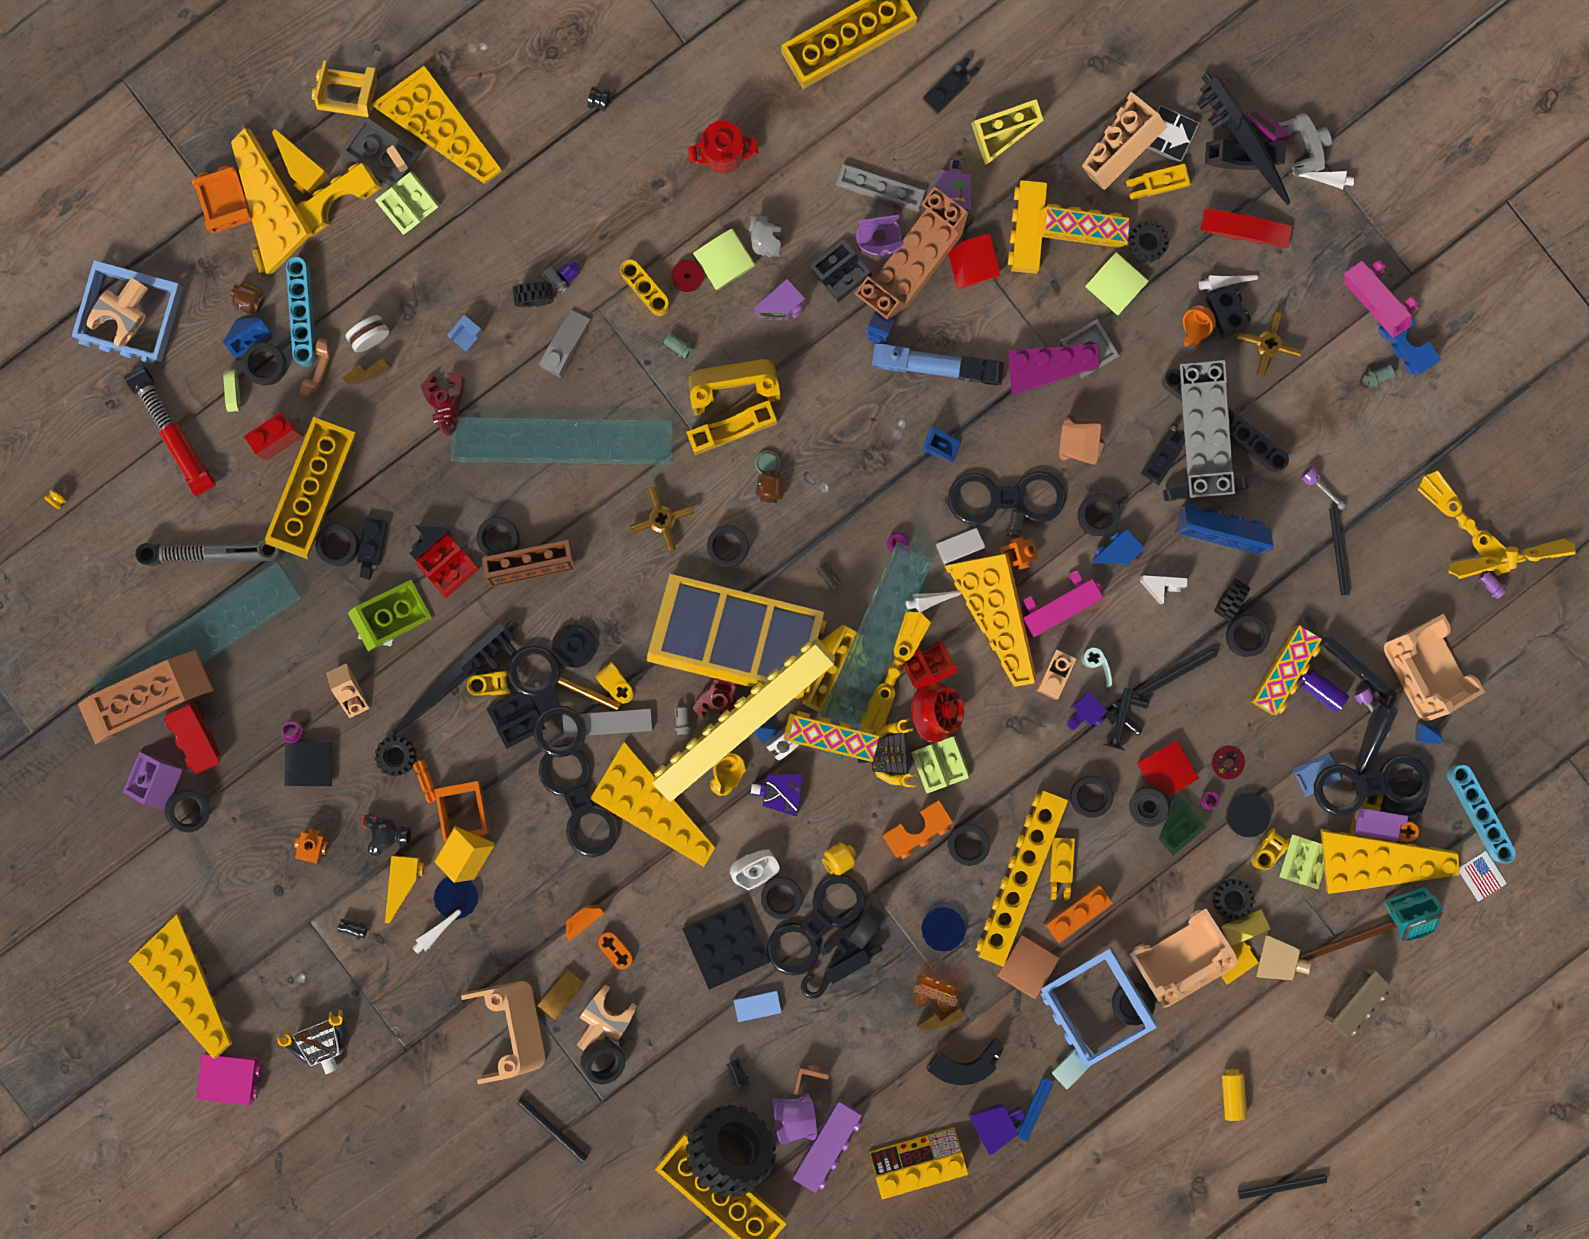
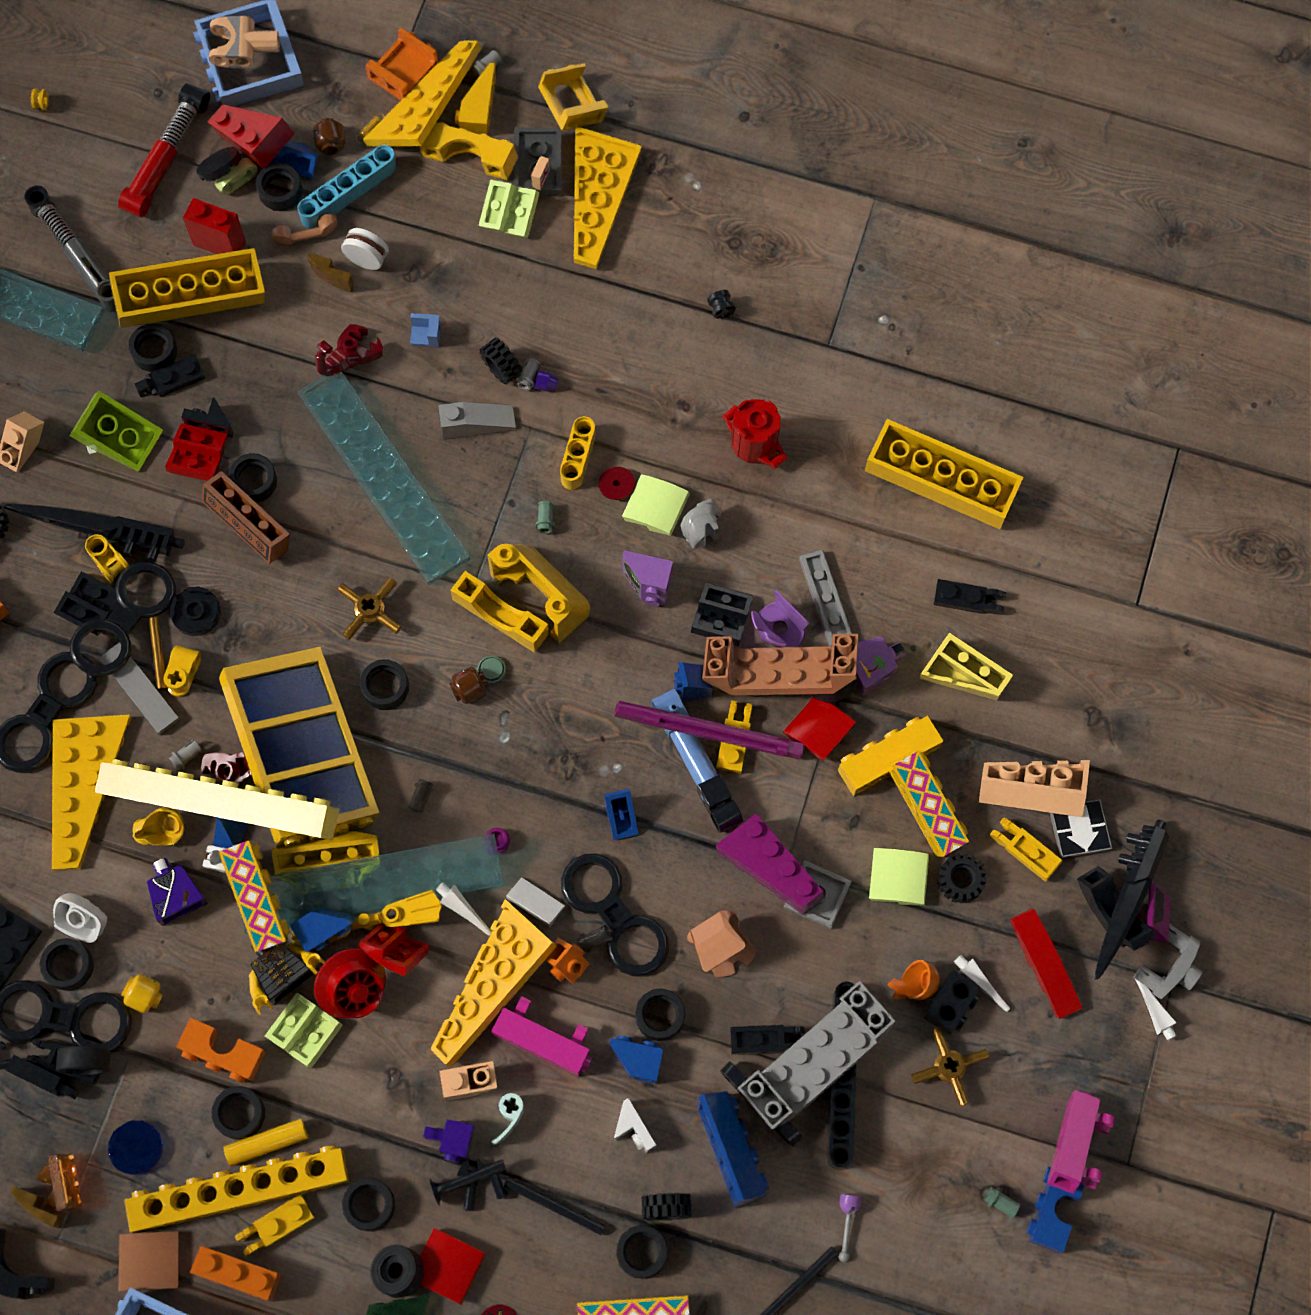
camera: 55 degrees right, 15 degrees down
none -> black tile [196,147,241,181]
none -> red wedge [208,105,295,168]
none -> yellow piece [223,1118,308,1167]
none -> blue slope [289,907,355,952]
none -> light grey pin [472,50,502,78]
none -> magenta piece [614,700,803,759]
none -> yellow hinge [716,700,752,774]

